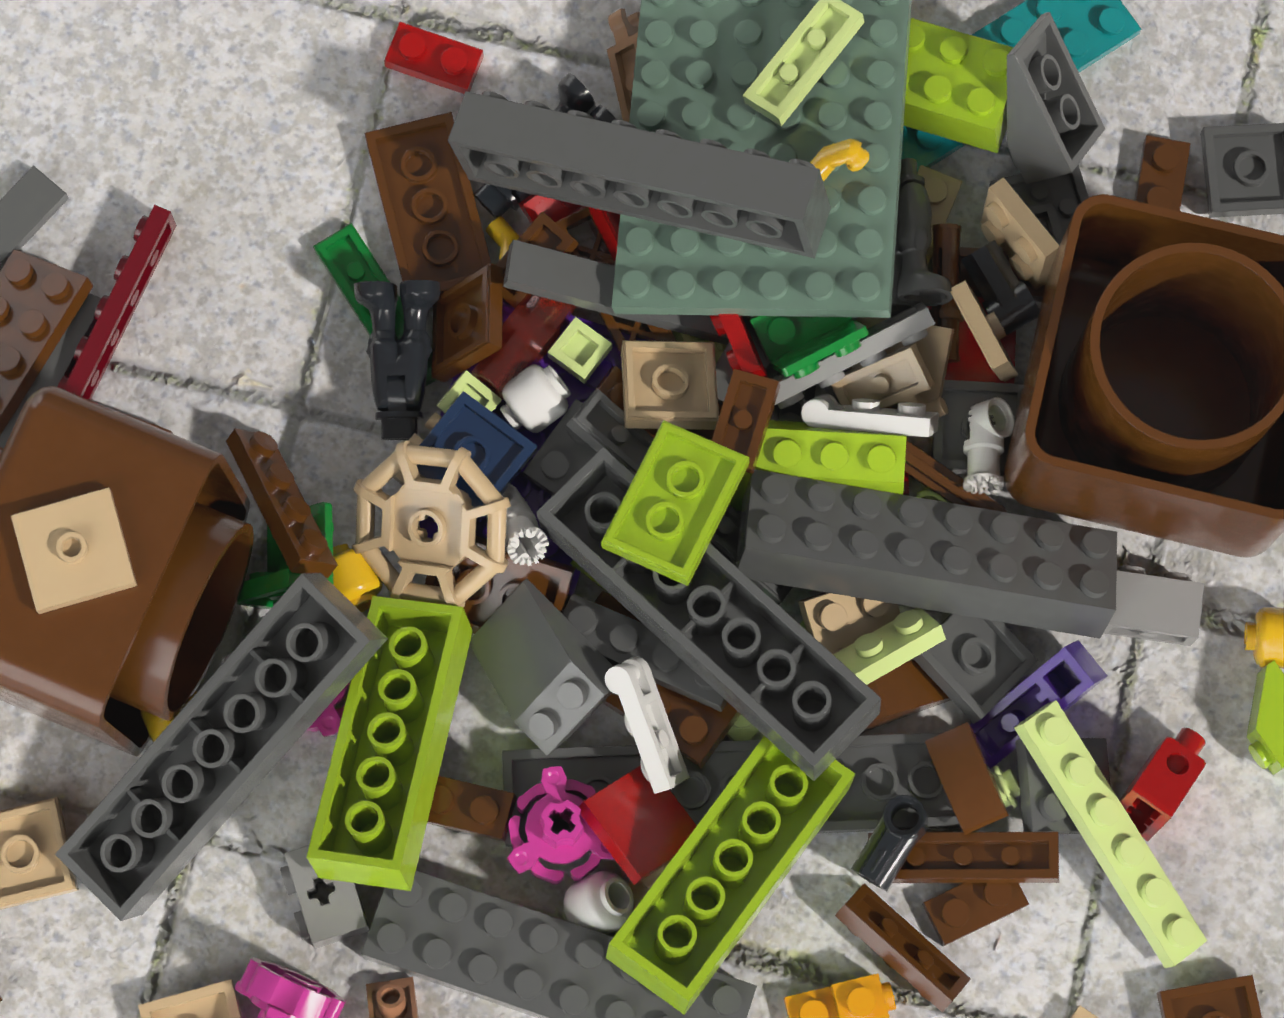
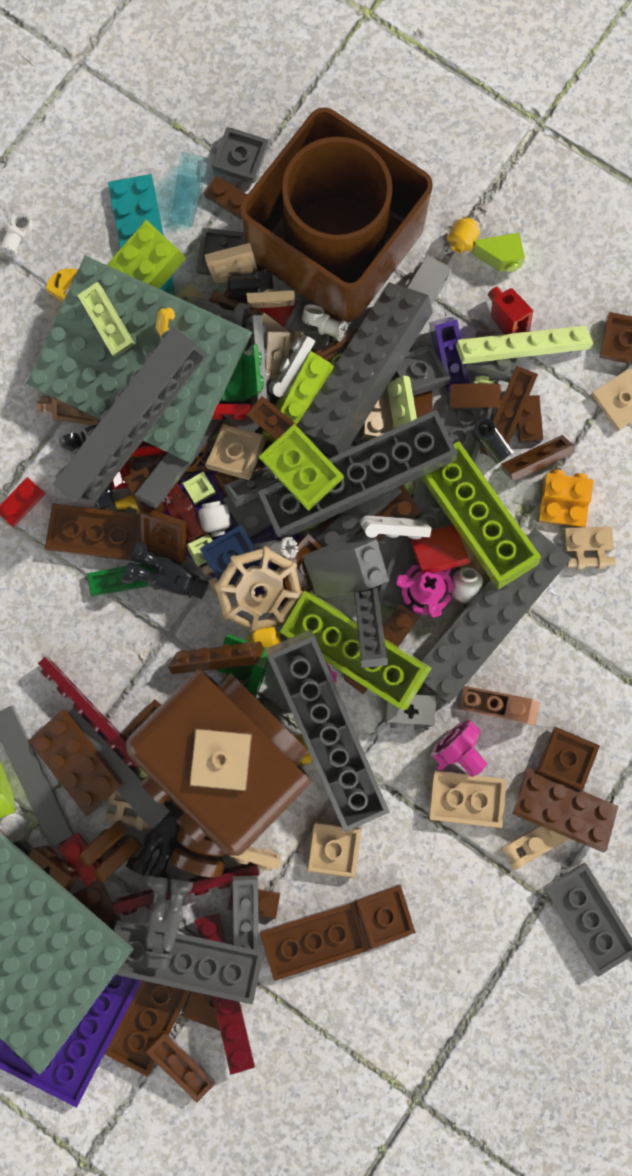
camera: 65 degrees left, 5 degrees up
dark grey slope [1007,12,1105,184] -> none
none -> clear light blue slope [170,152,208,227]
none -> dark grey tile [354,586,388,668]
none -> clear plate [513,479,541,507]

